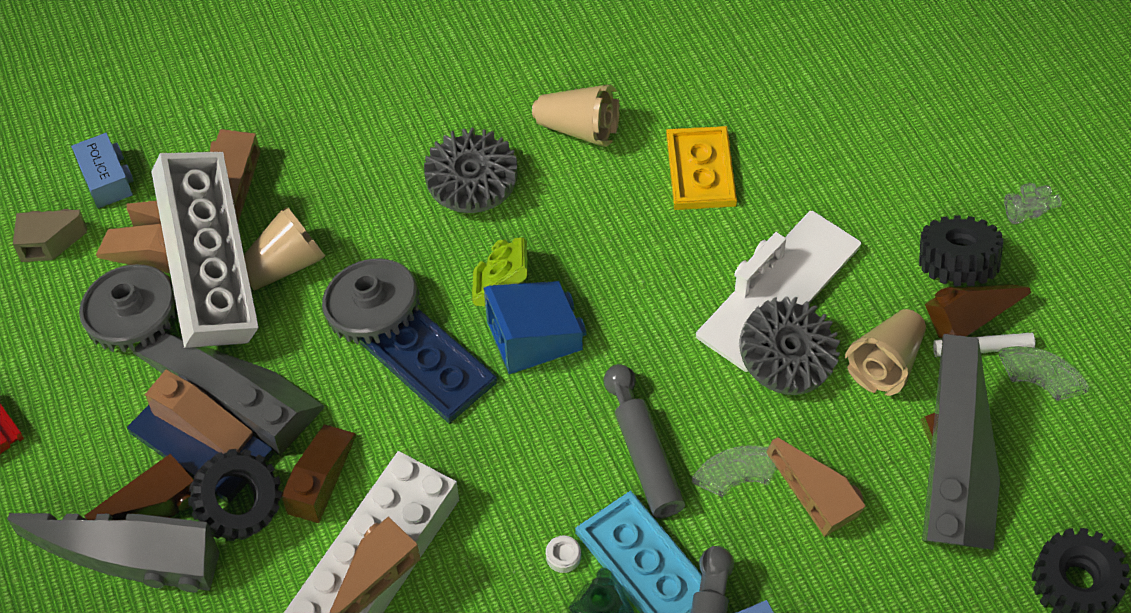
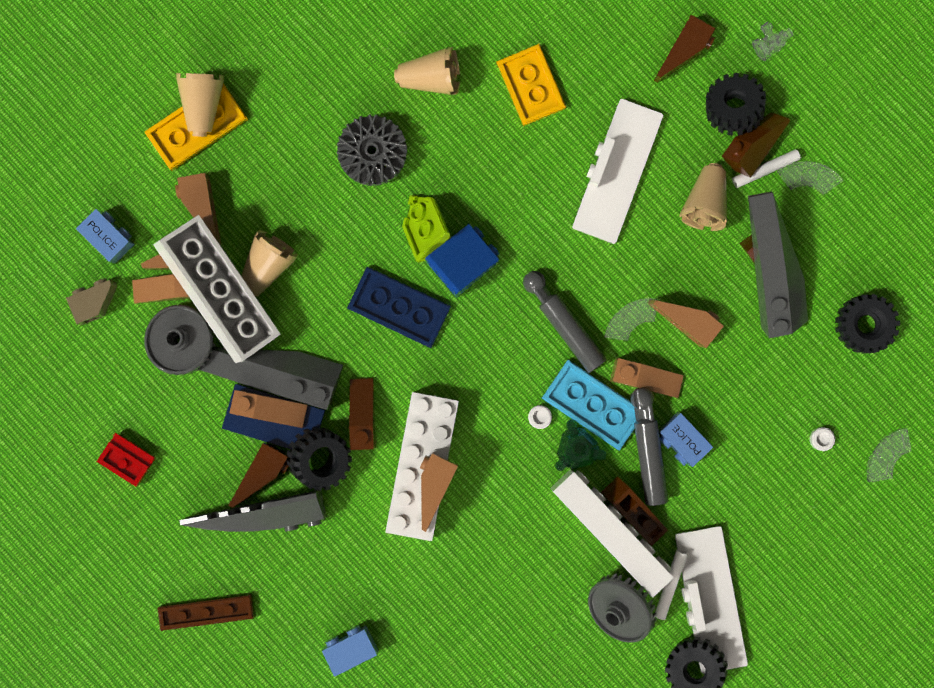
camera: 20 degrees left, 30 degrees up
dark grey wheel [322,259,421,345] -> none
dark grey wheel [739,297,840,395] -> none
none -> yellow tile [145,83,248,171]
none -> tan cone [176,73,224,137]
none -> medium nougat slope [610,358,684,398]
none -> reddish brown slope [654,15,715,83]

